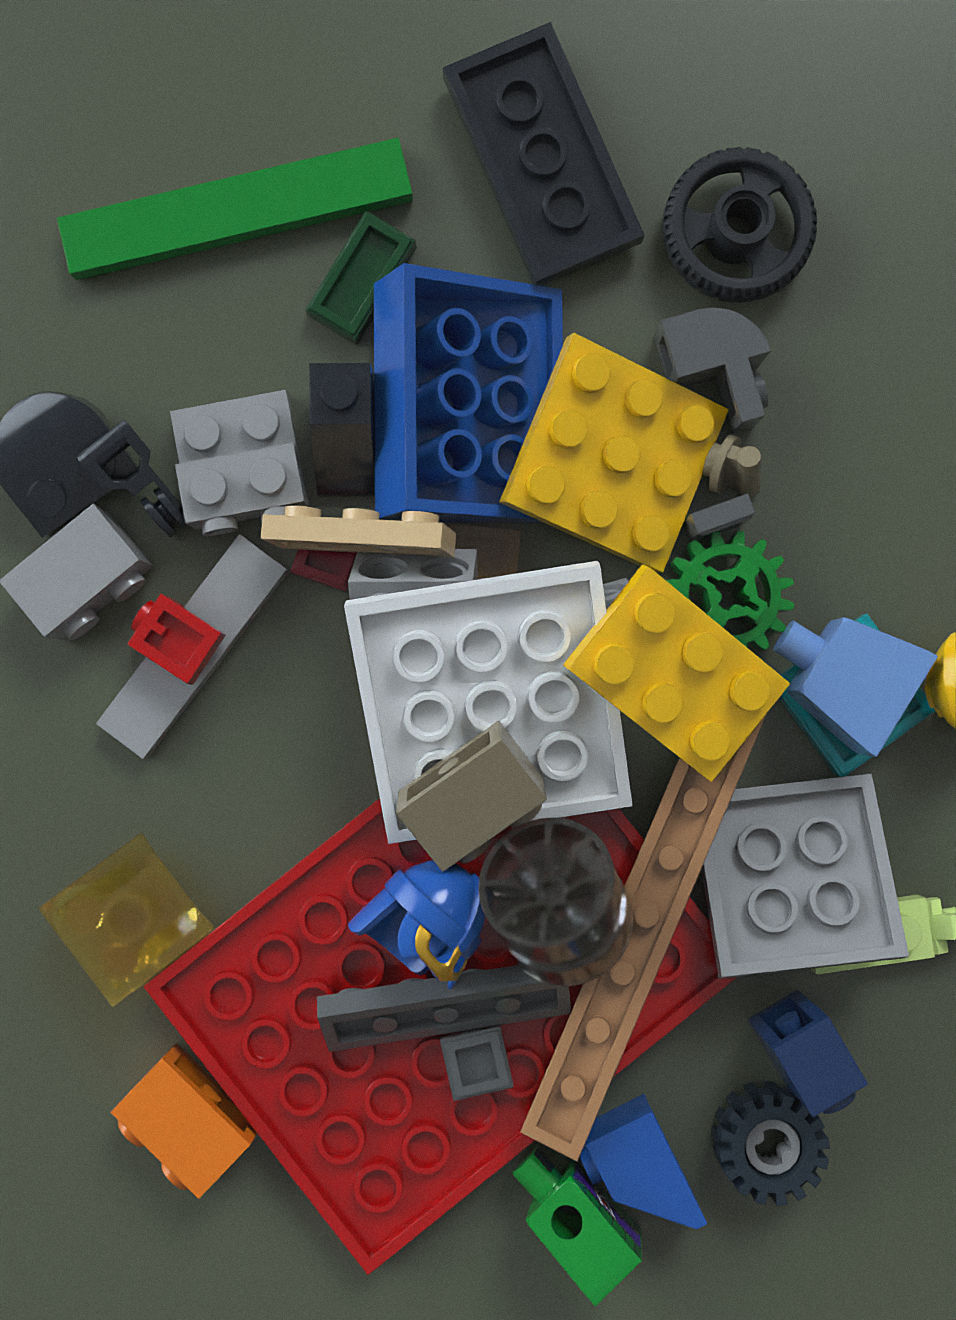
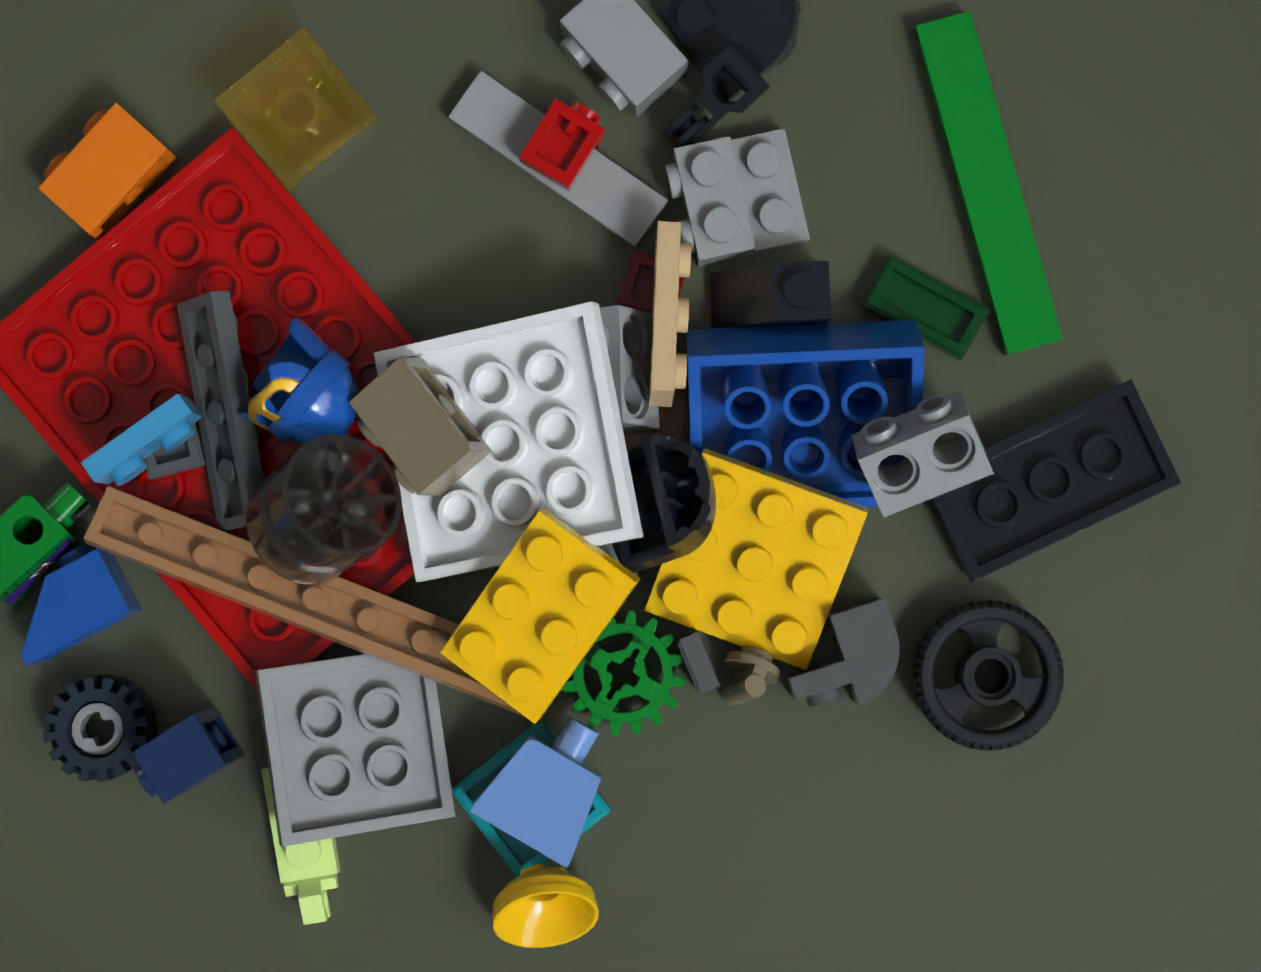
camera: 90 degrees right, 0 degrees up
none -> dark azure plate [81,393,203,486]
none -> black slope [616,435,716,573]
none -> light grey brick [852,391,994,518]

